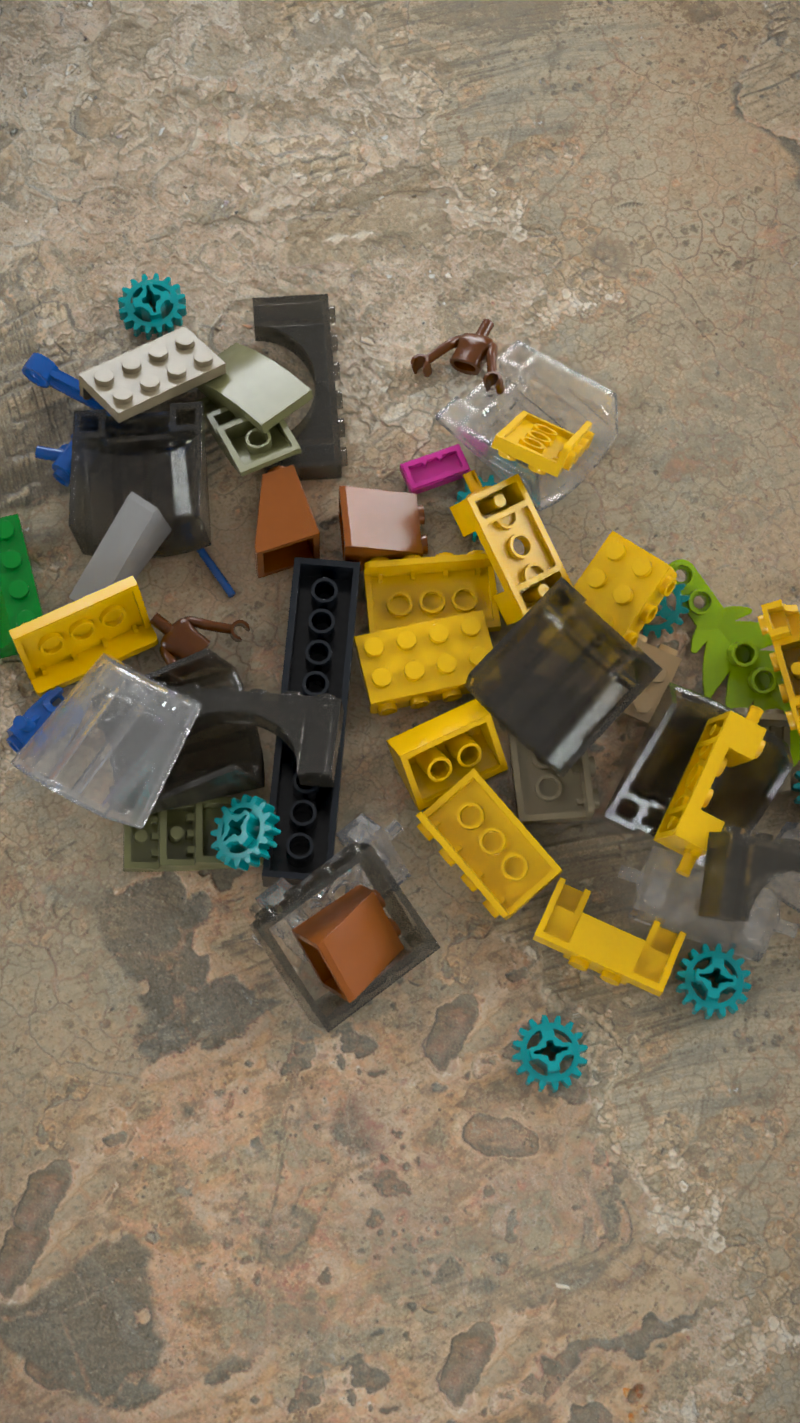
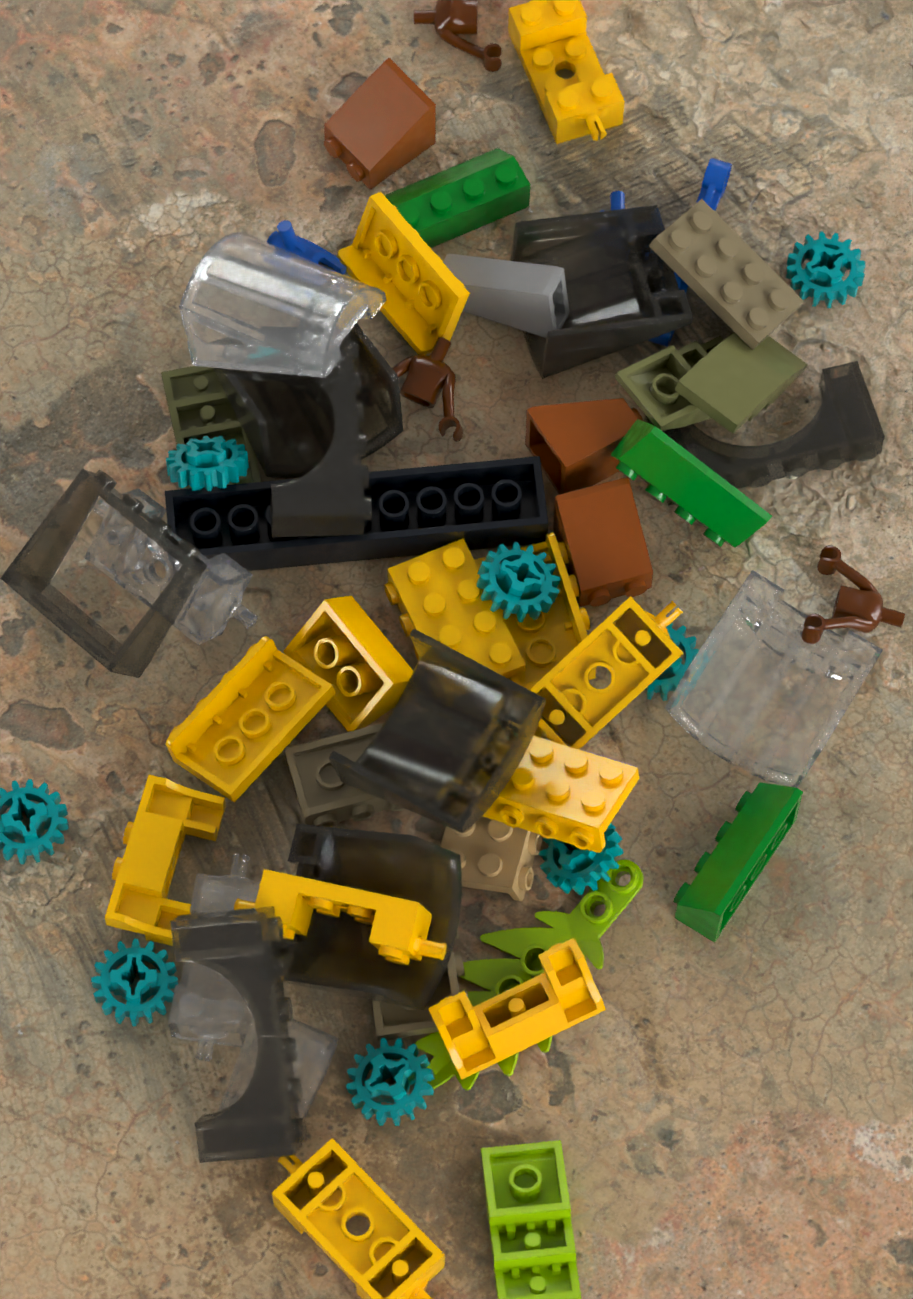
camera: 85 degrees right, 5 degrees down
blue piece [178,523,236,598] -> none
dark orange slope [292,884,404,1003] -> none
dark pink plate [399,444,471,495] -> none
yellow bracket [491,410,595,477] -> none
none -> teal gear [476,542,561,622]
none -> green slope [611,419,772,548]
none -> green slope [673,782,803,943]

